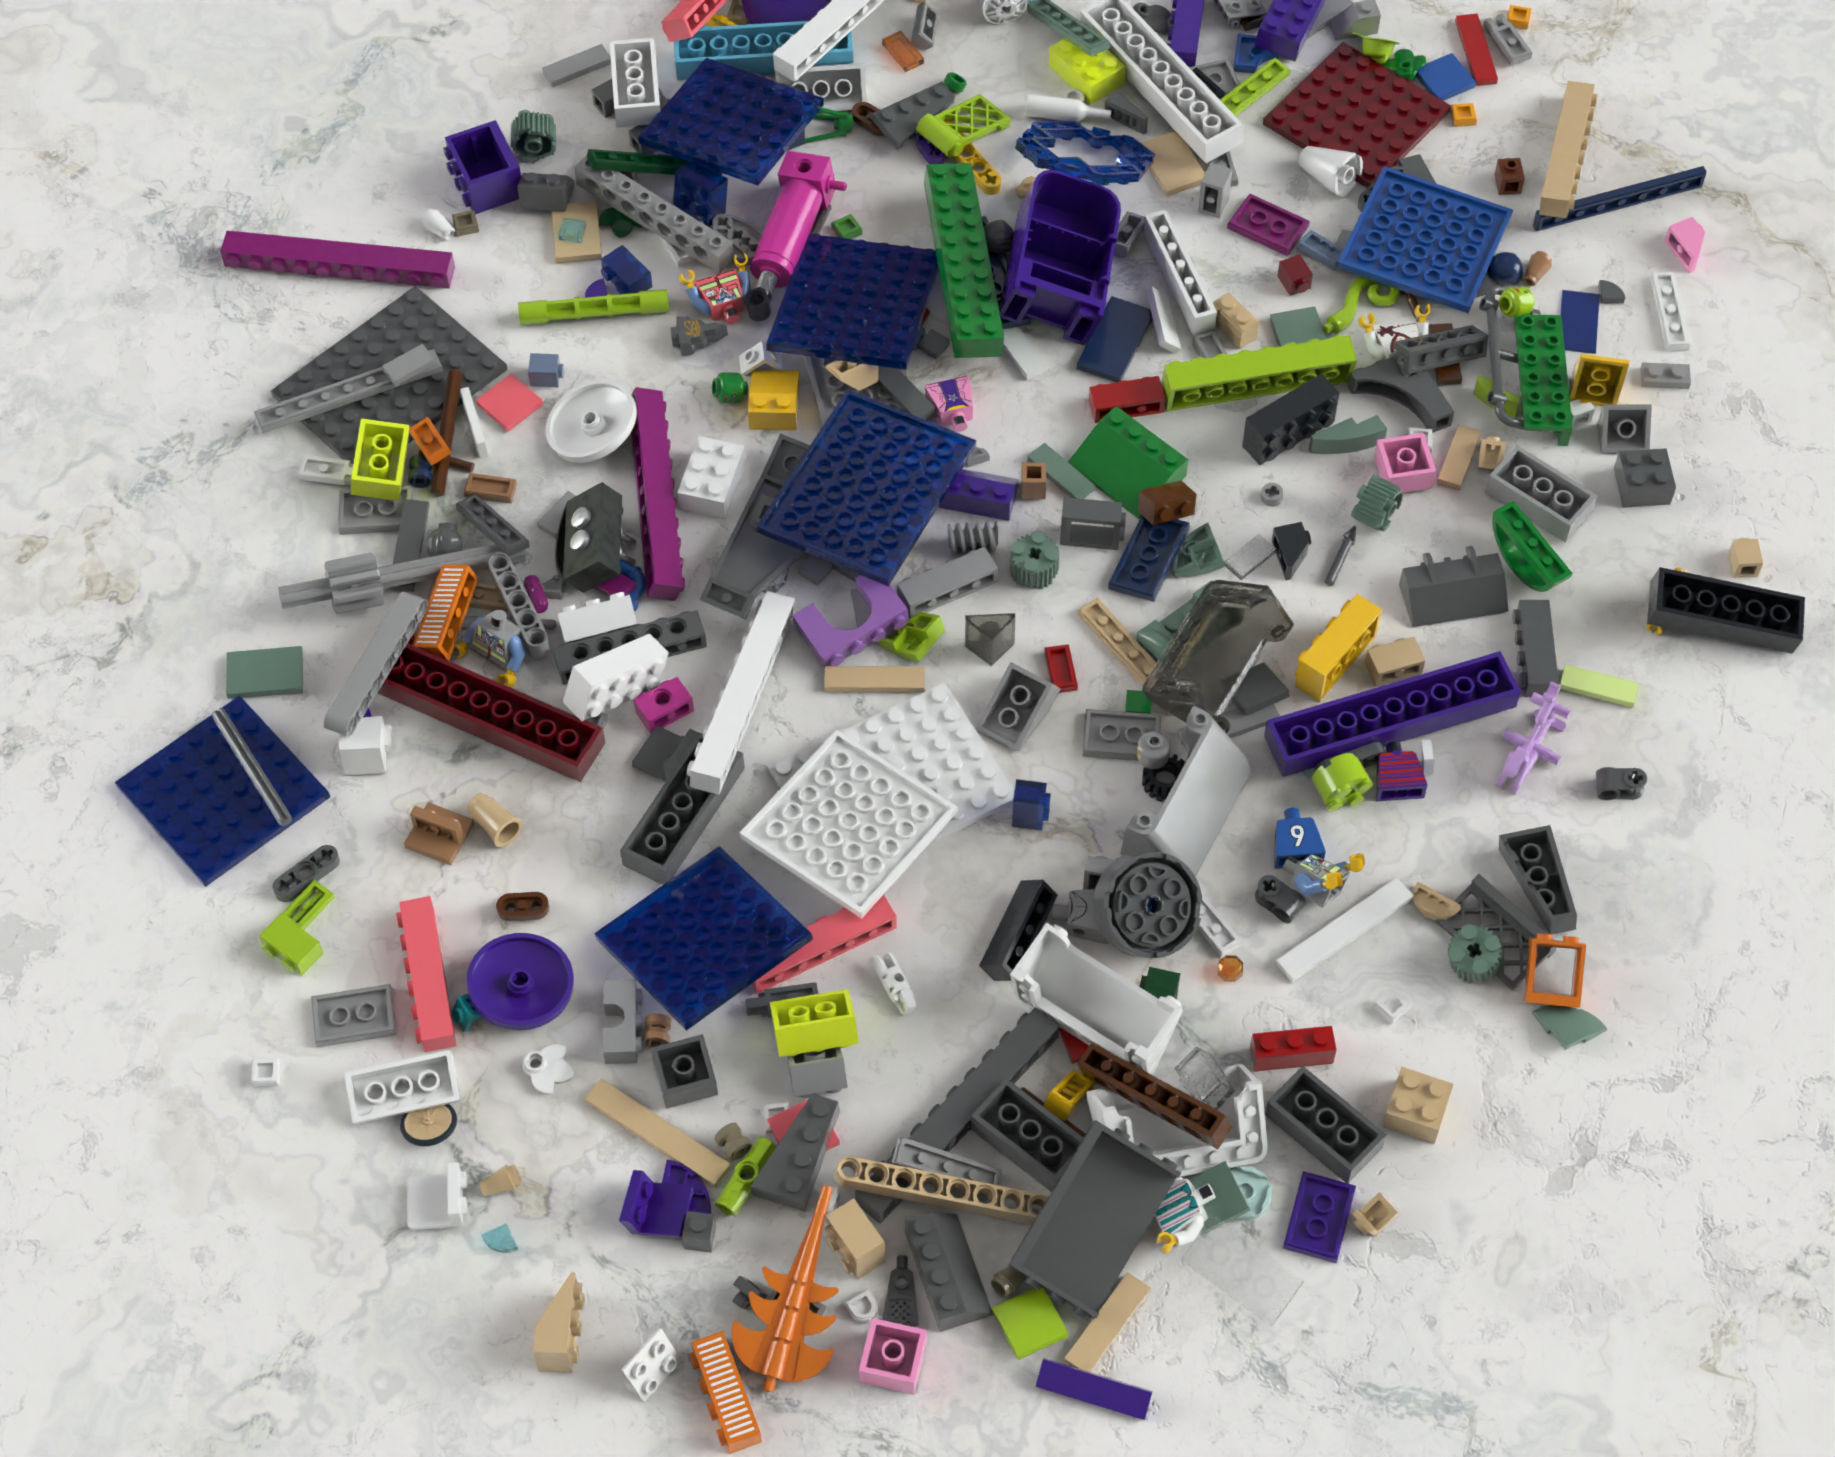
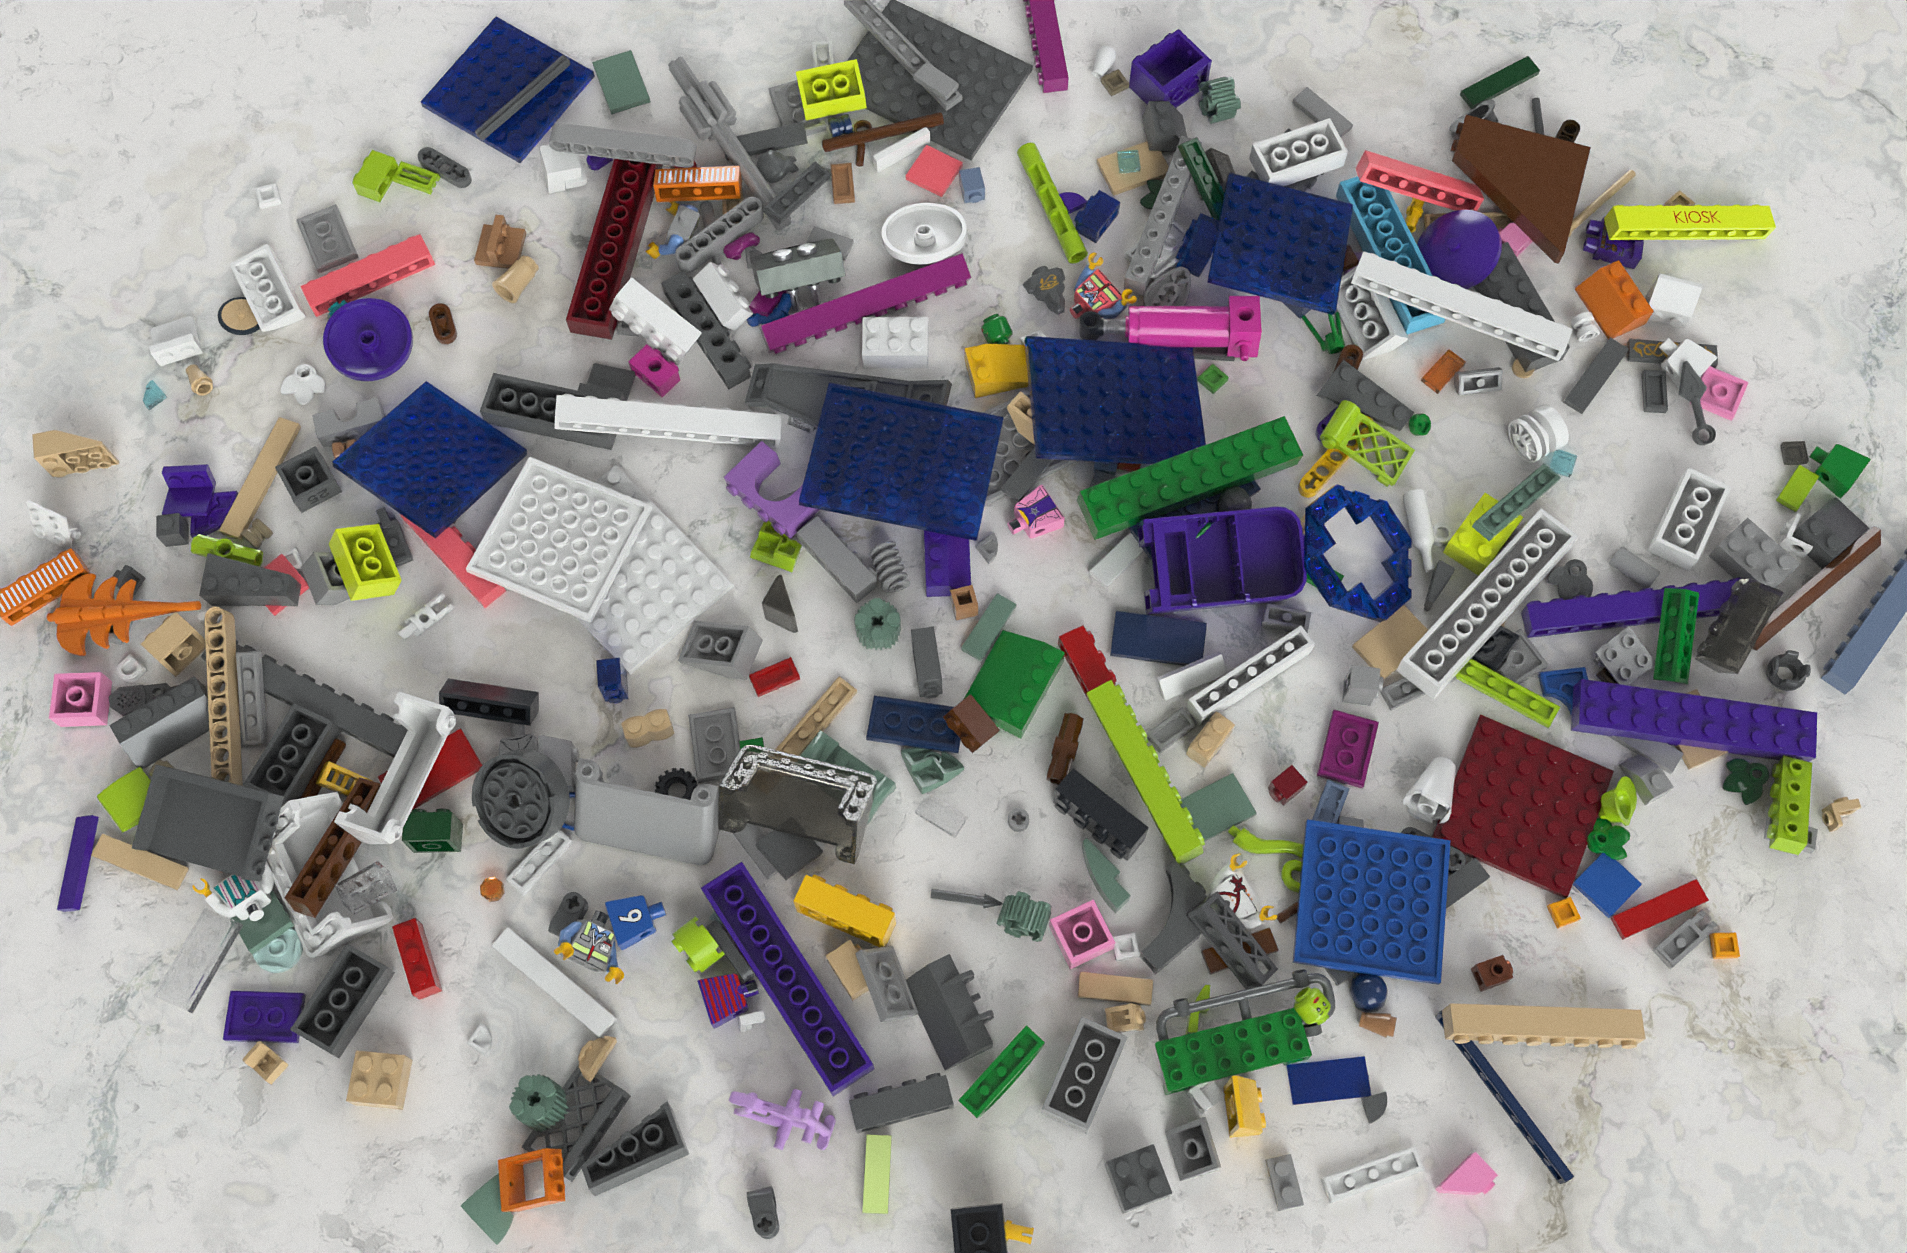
camera: 75 degrees right, 10 degrees up
orange hinge [409,417,452,466] -> none
tan tile [824,666,925,692] -> none
light grey head [1137,731,1171,769] -> none
black slope [1272,522,1311,580] -> none
none -> tan brick [621,709,674,748]
none -> light grey tile [855,946,918,1022]
none -> reddish brown piece [1046,713,1084,785]

